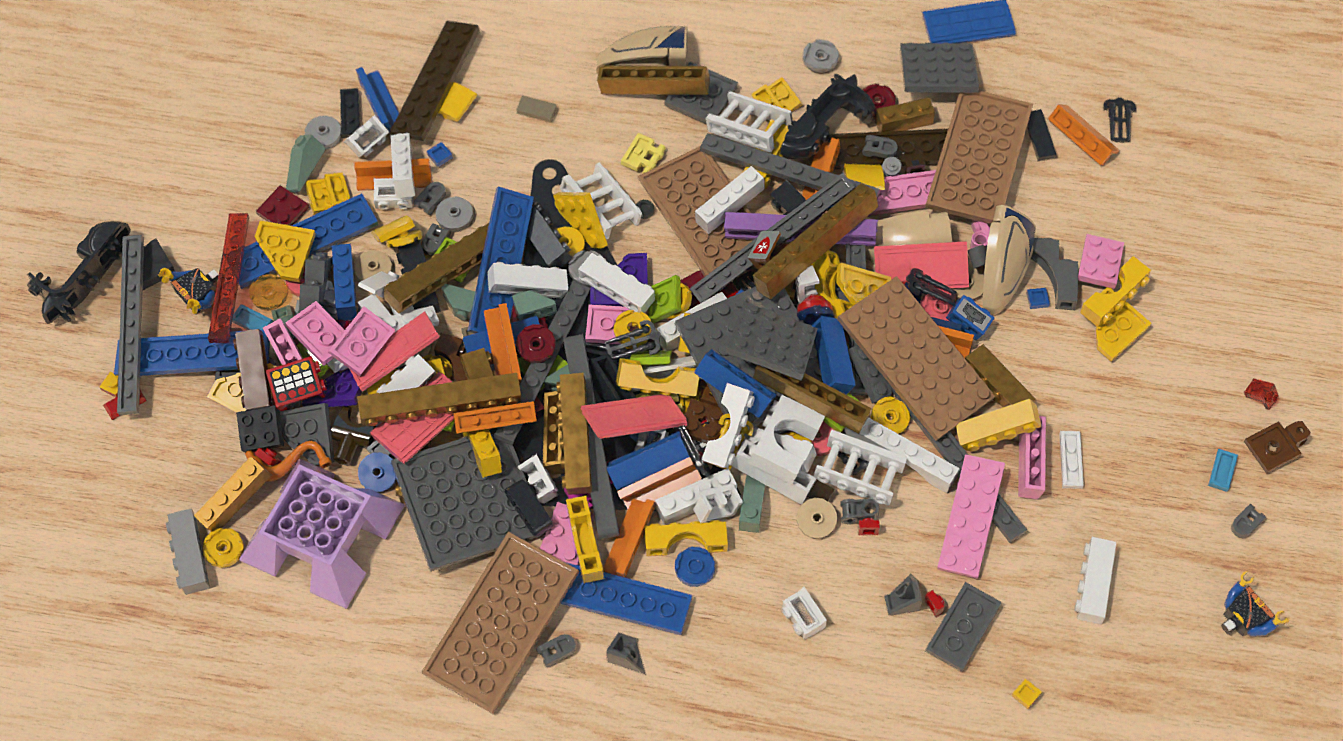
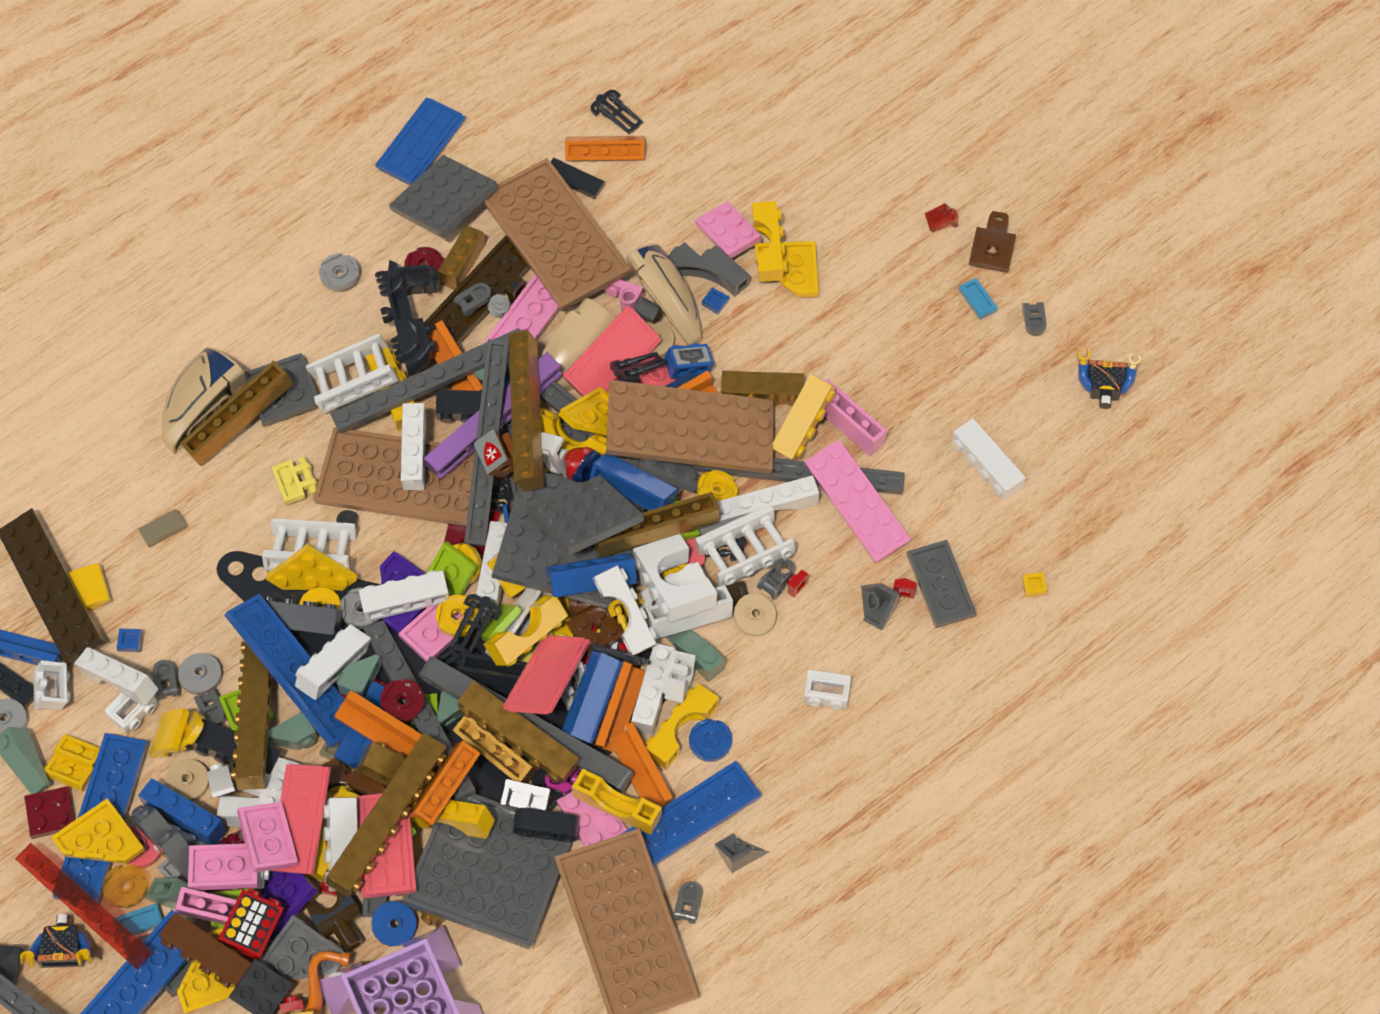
camera: 50 degrees left, 0 degrees up
orange panel [354,158,431,191] -> none
yellow slope [751,77,803,121] -> none
yellow slope [844,164,885,190] -> none
white tile [1059,431,1084,489] -> none

